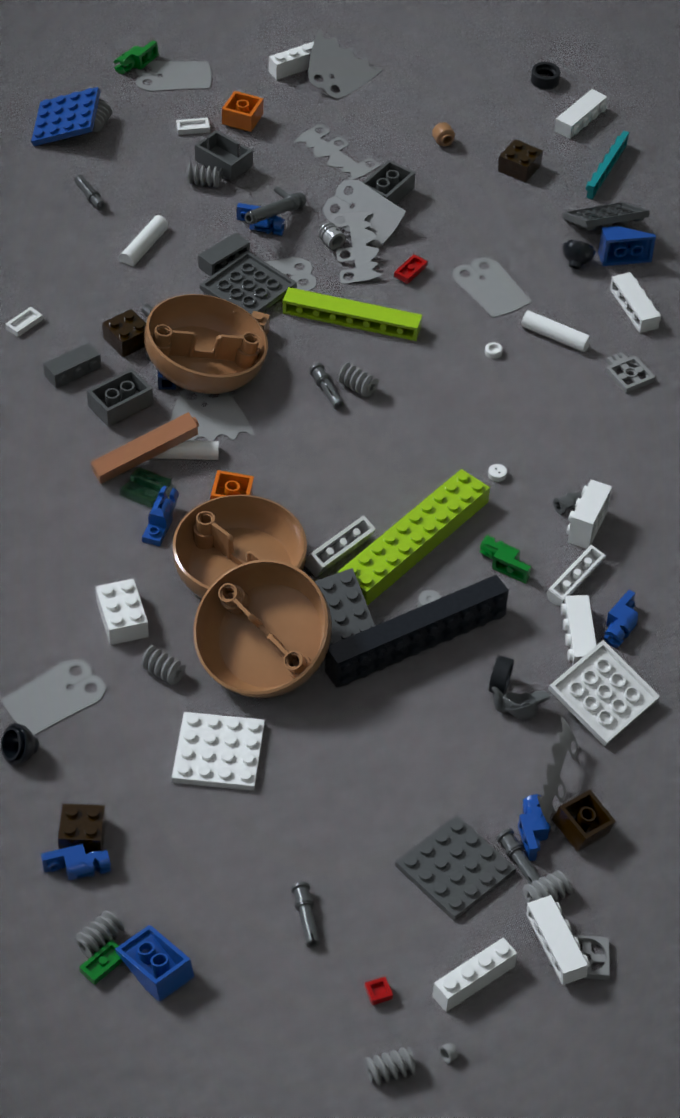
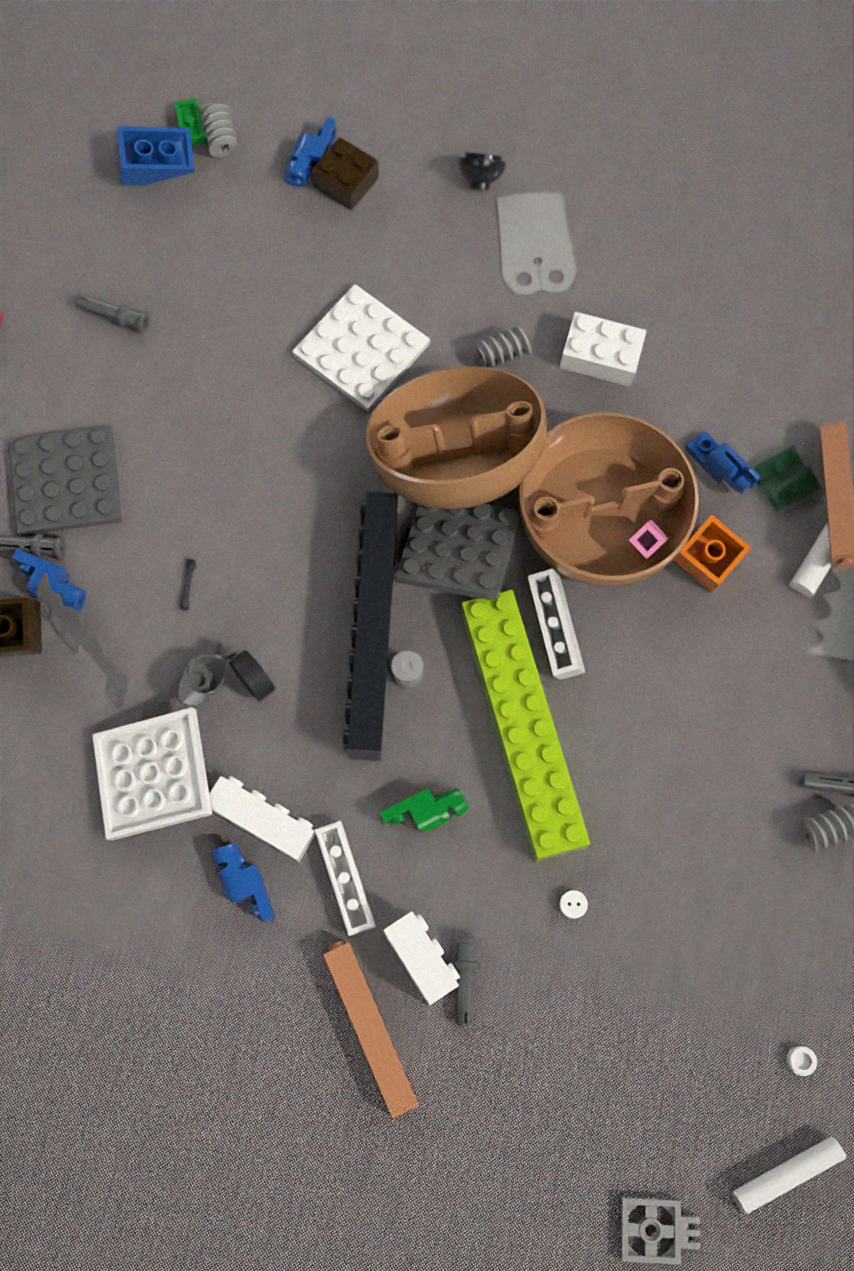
camera: 120 degrees right, 25 degrees up
none -> black hinge [180,559,196,611]
none -> nougat brick [323,940,419,1118]
none -> bright pink brick [629,520,669,559]

